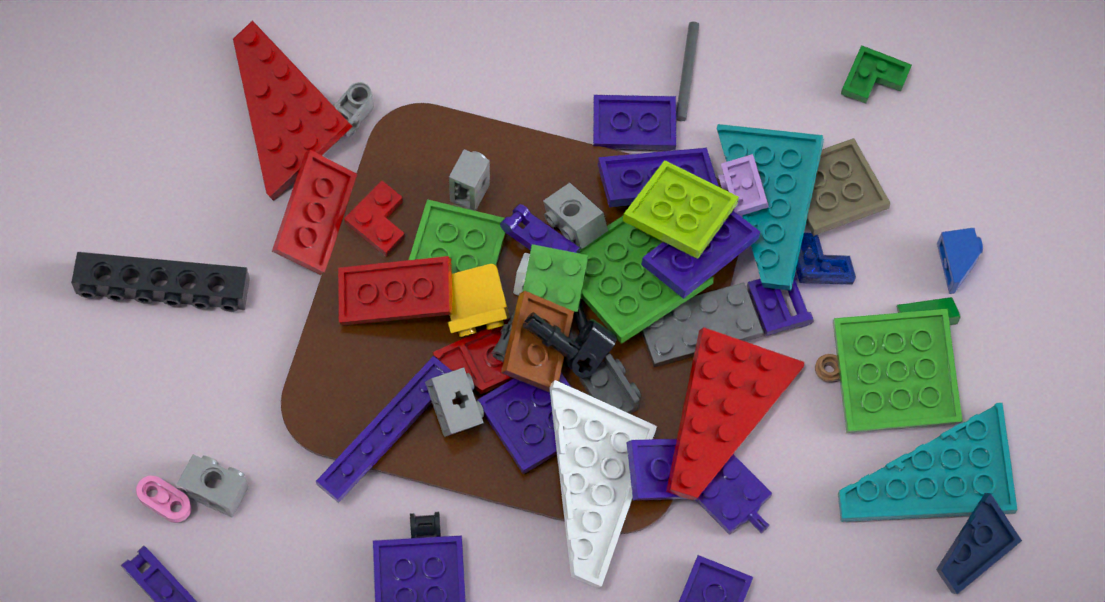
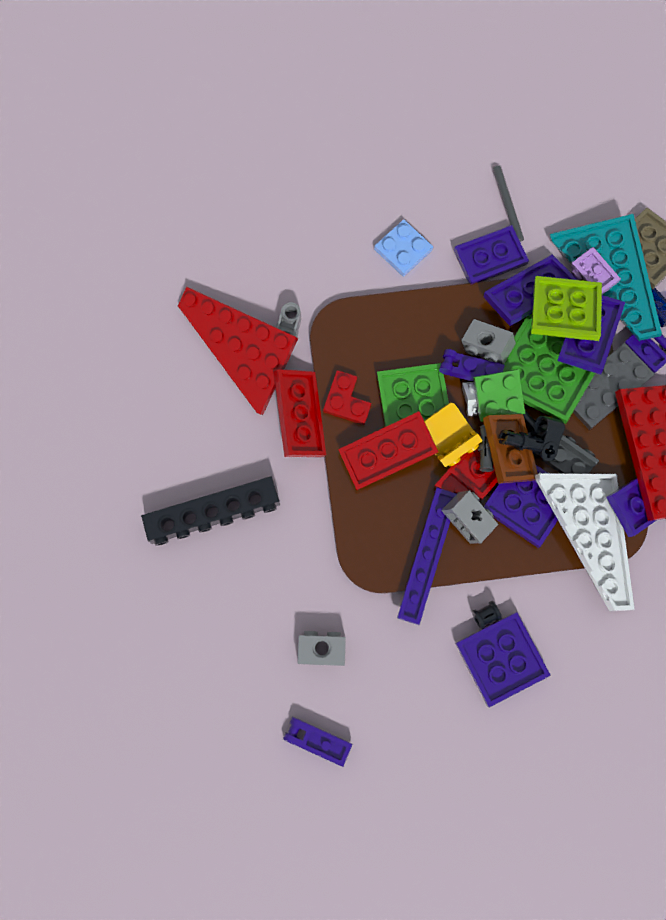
camera: 20 degrees left, 10 degrees up
bright pink plate [136,476,191,523] -> none
light grey brick [449,149,490,211] -> none
green plate [841,45,912,104] -> none
none -> light blue plate [374,220,433,277]

